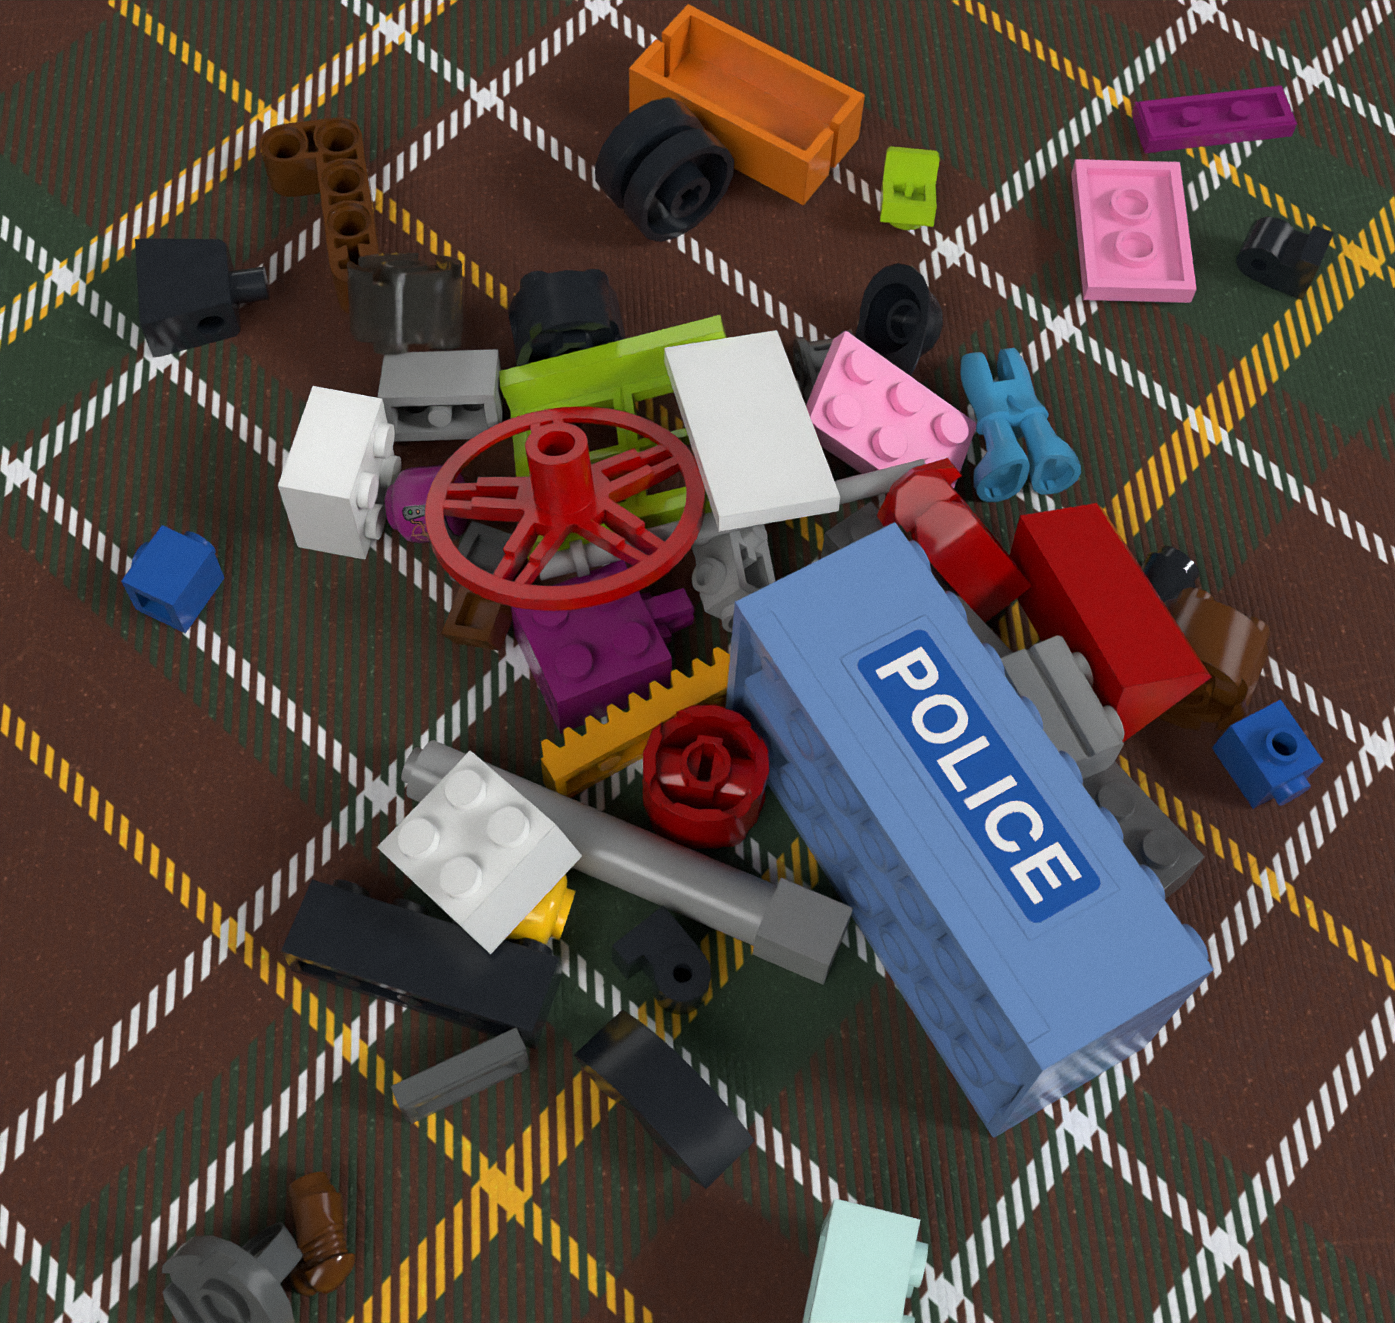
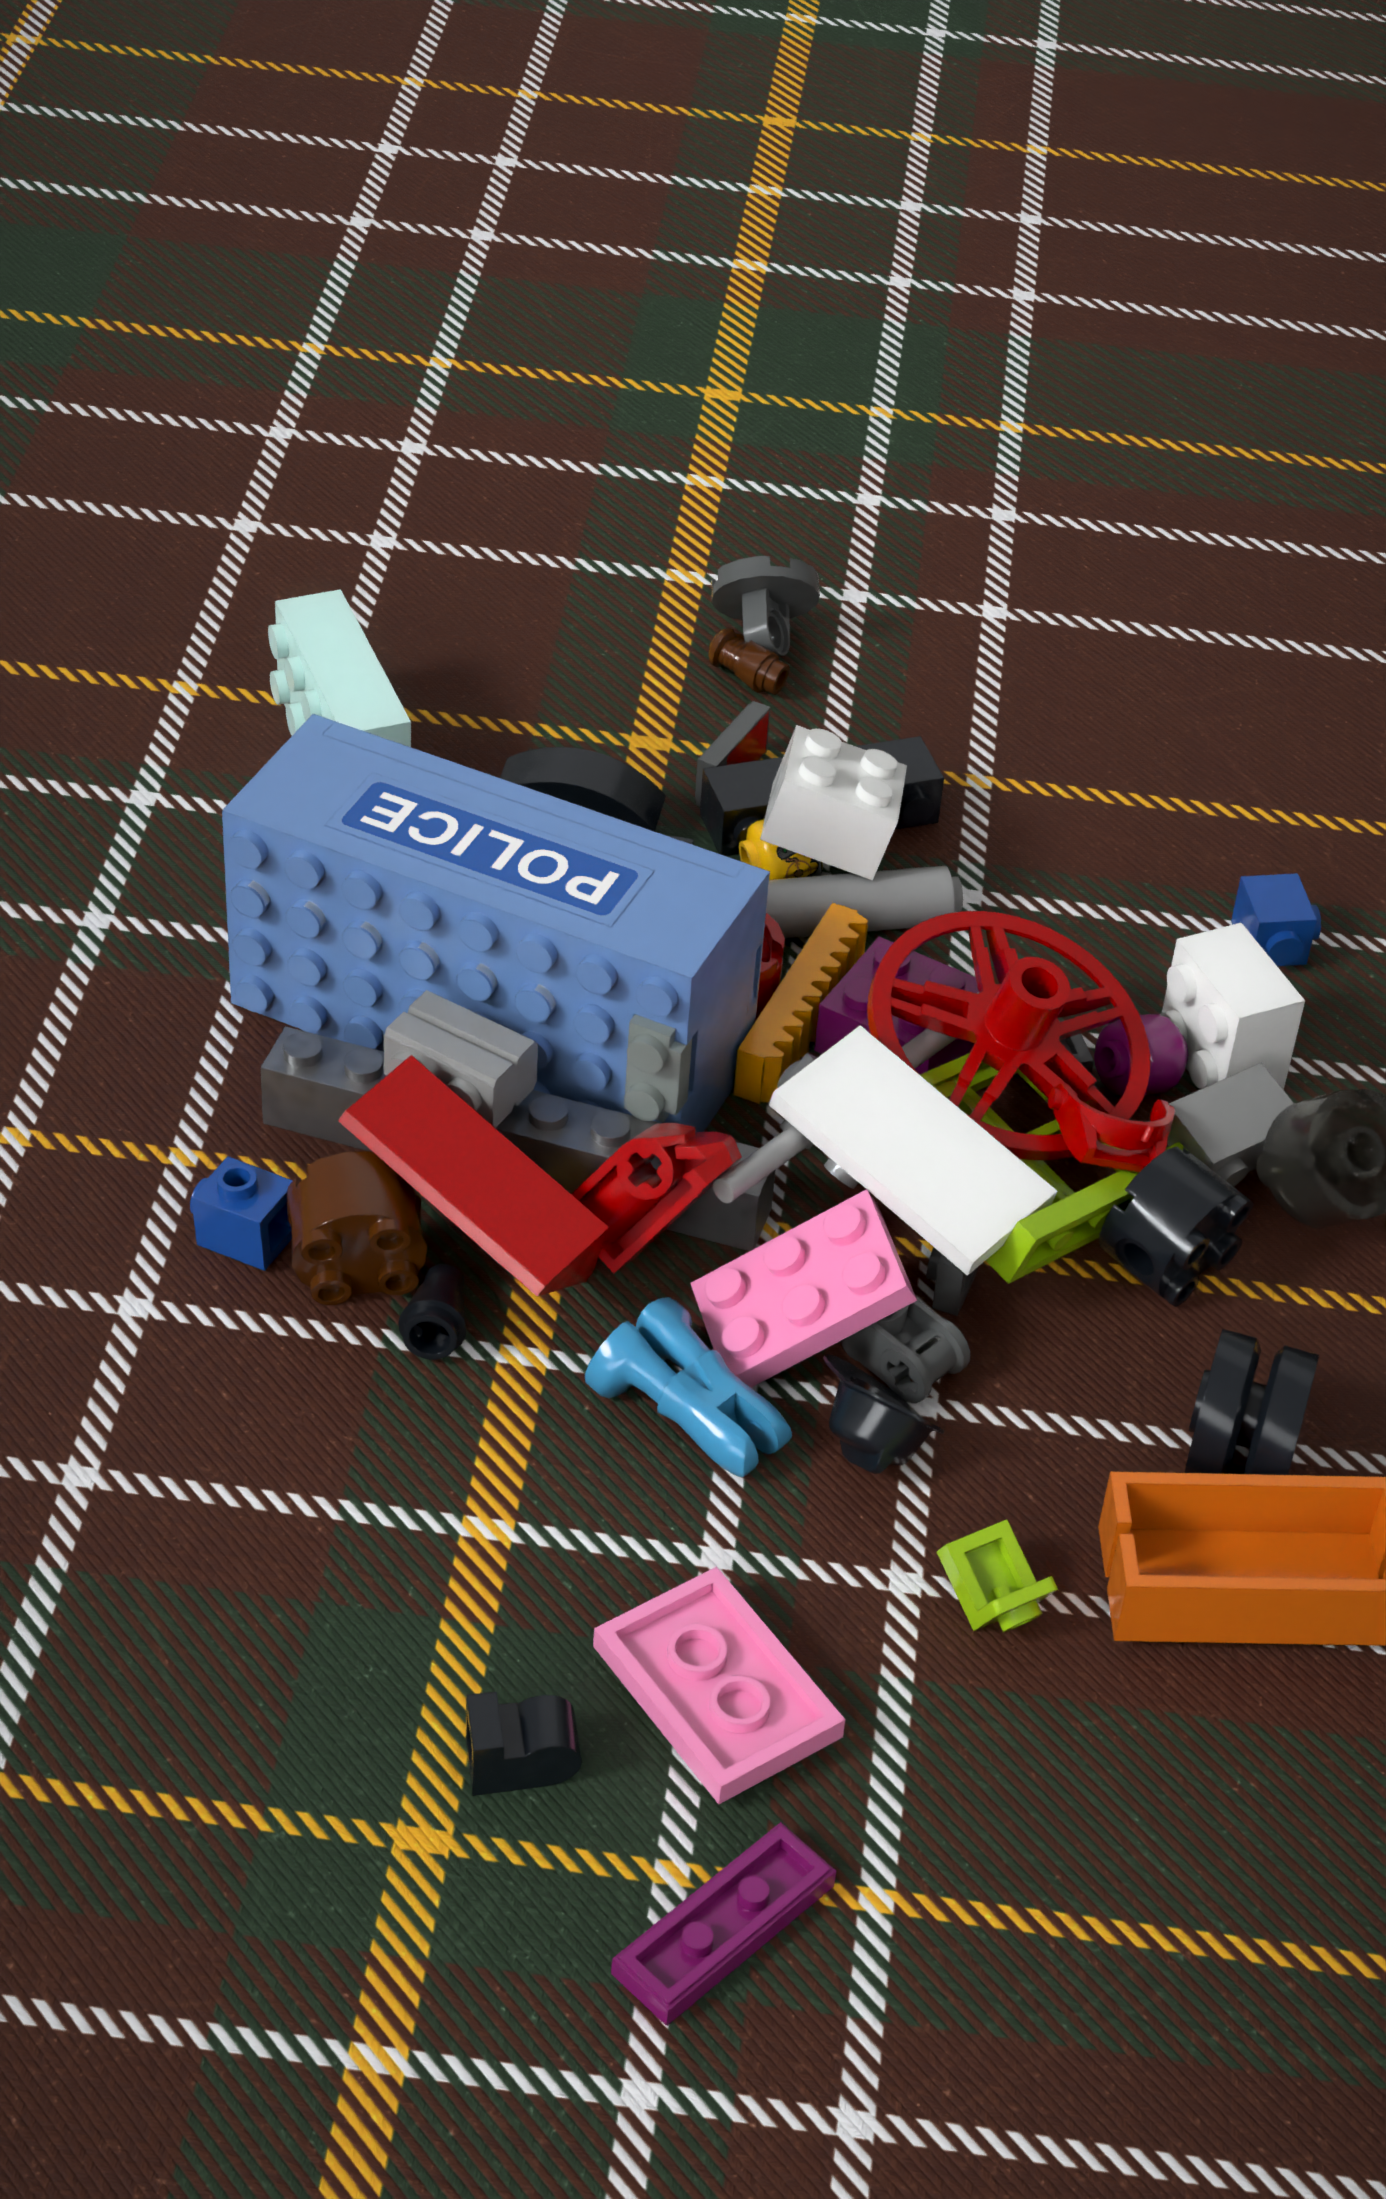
camera: 145 degrees right, 20 degrees down
none -> red helmet [1048,1083,1175,1172]

